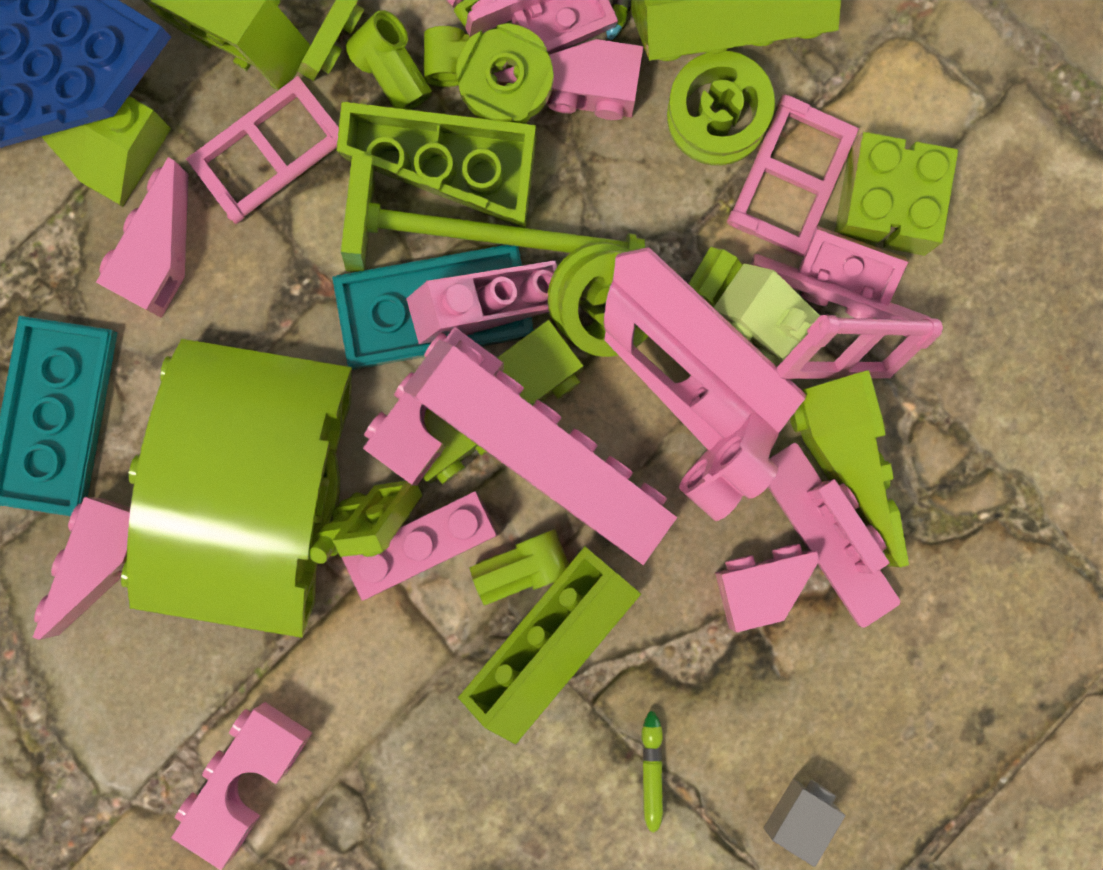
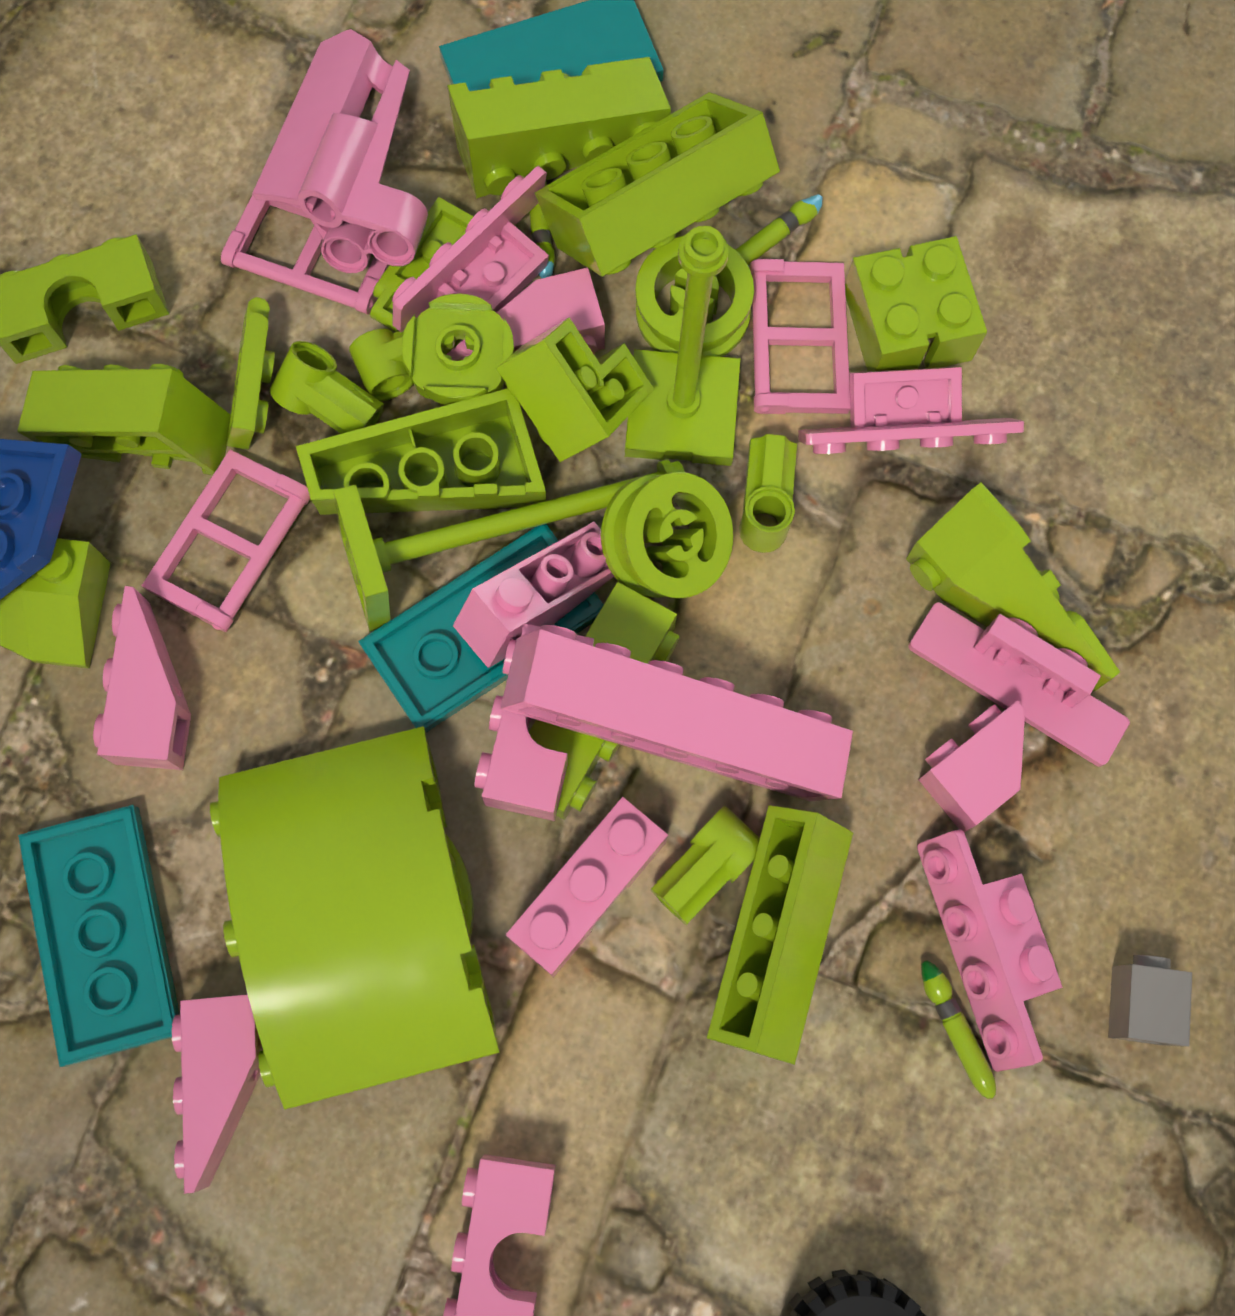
camera: 25 degrees left, 10 degrees down
lime plate [309,481,422,564] -> none
bright pink panel [604,247,806,521] -> none
yellowish green brick [714,263,820,367] -> none
bright pink window [776,315,943,379] -> none
none -> lime brick [496,317,654,462]
none -> lime tile [624,225,741,466]
none -> lime piece [735,194,823,266]
none -> bright pink bracket [917,829,1063,1072]

